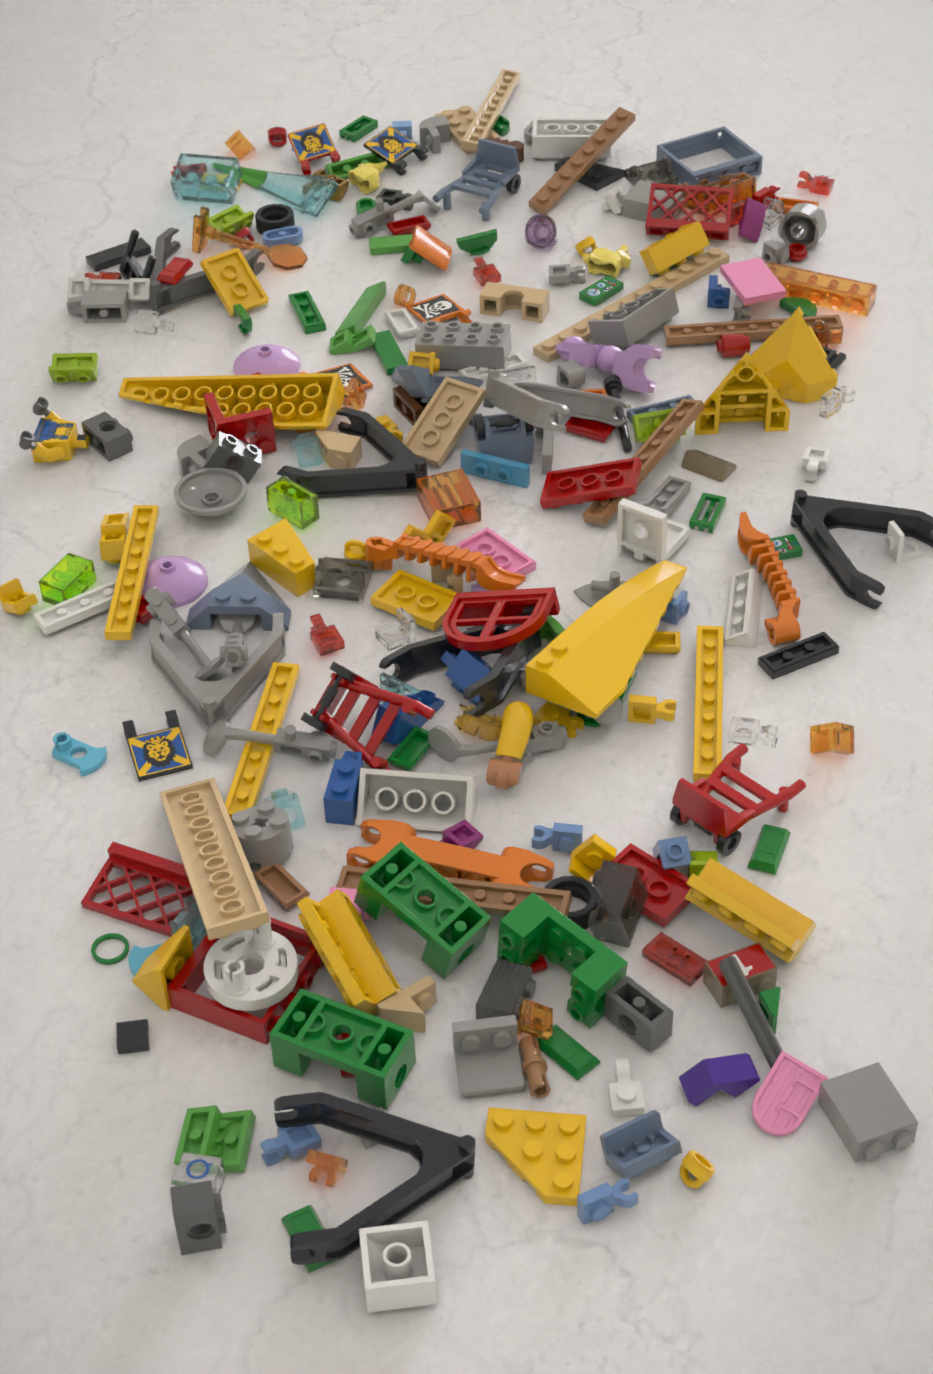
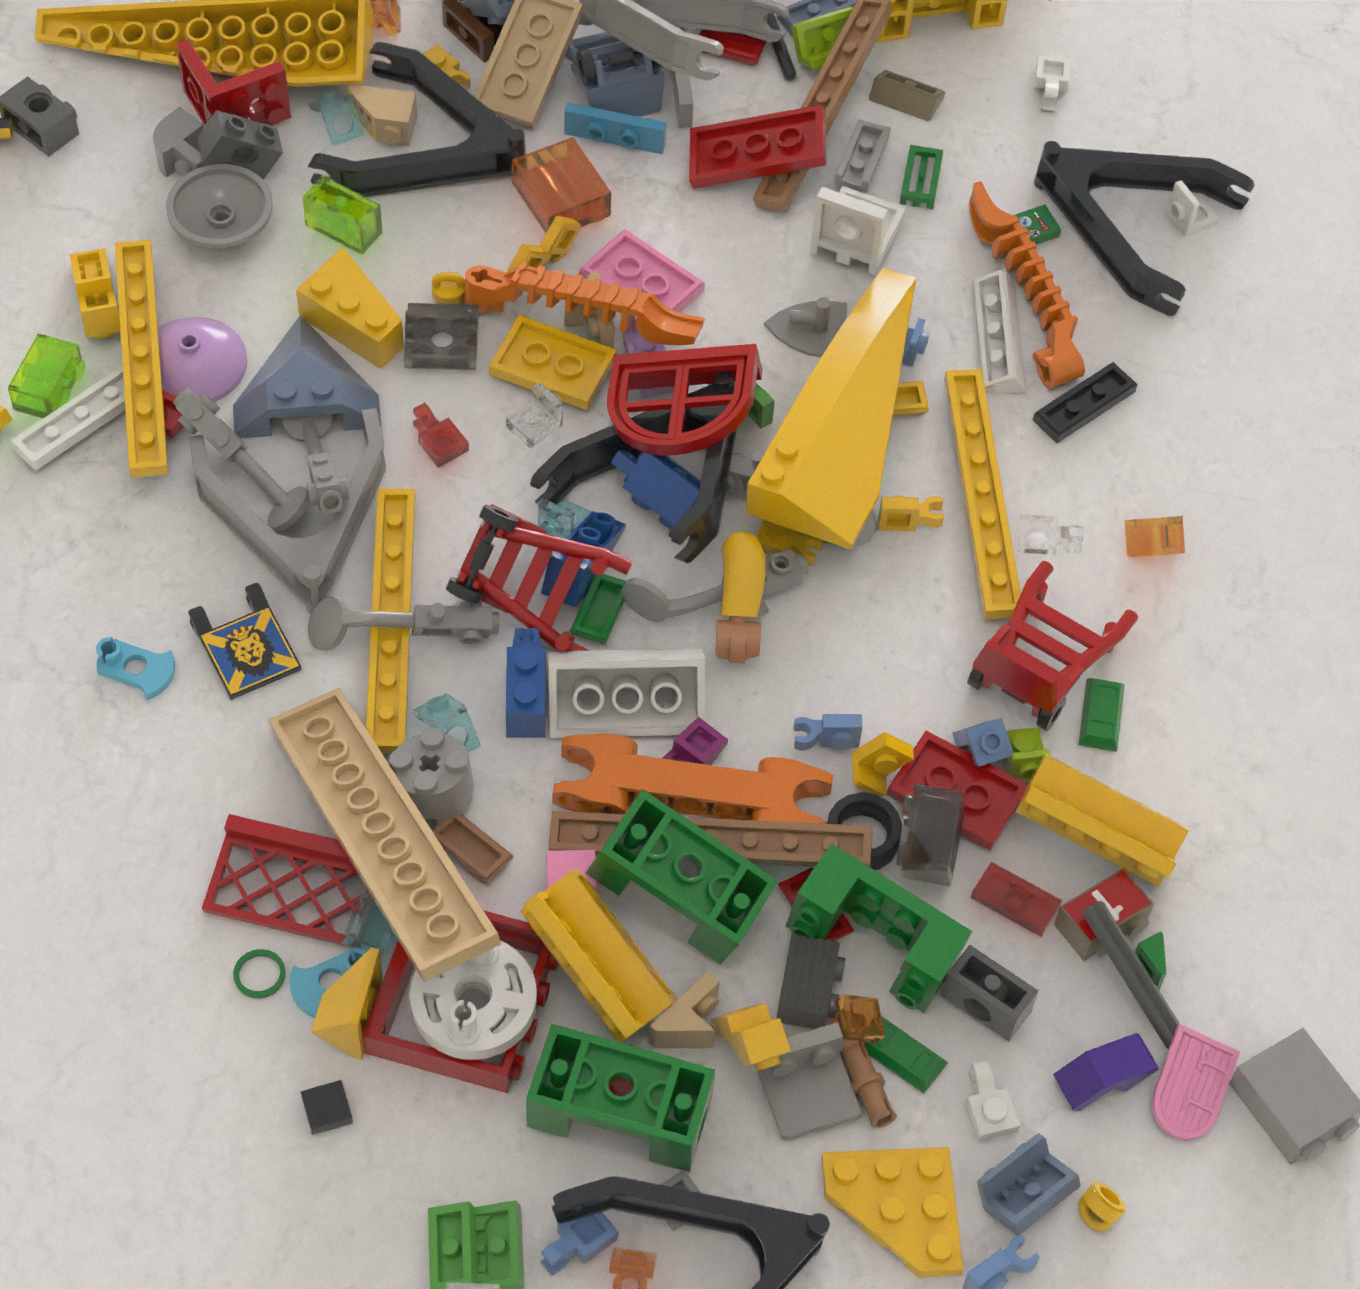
camera: 15 degrees left, 15 degrees up
clear yellow hinge [454,703,502,742] -> none
none -> yellow slope [710,1003,791,1071]

